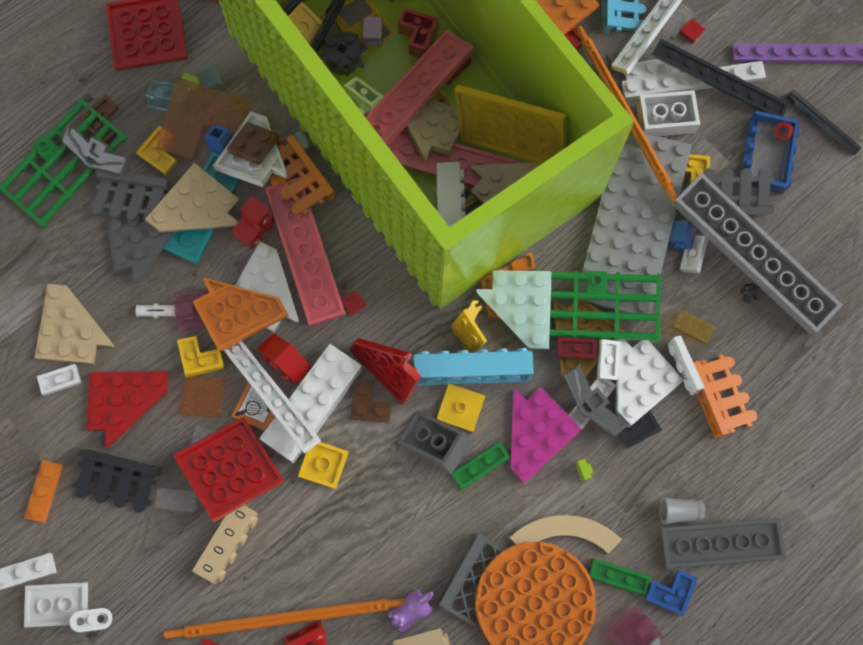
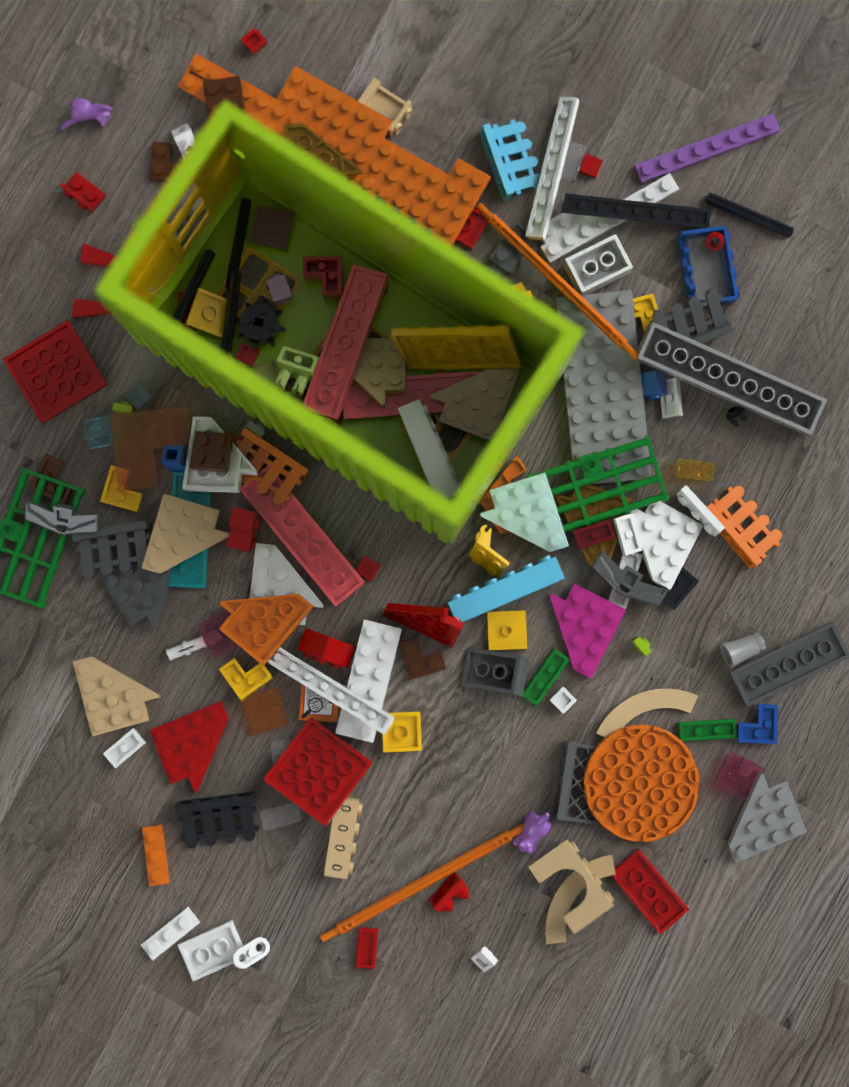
camera: 20 degrees left, 10 degrees up
none -> white plate [550,687,577,714]

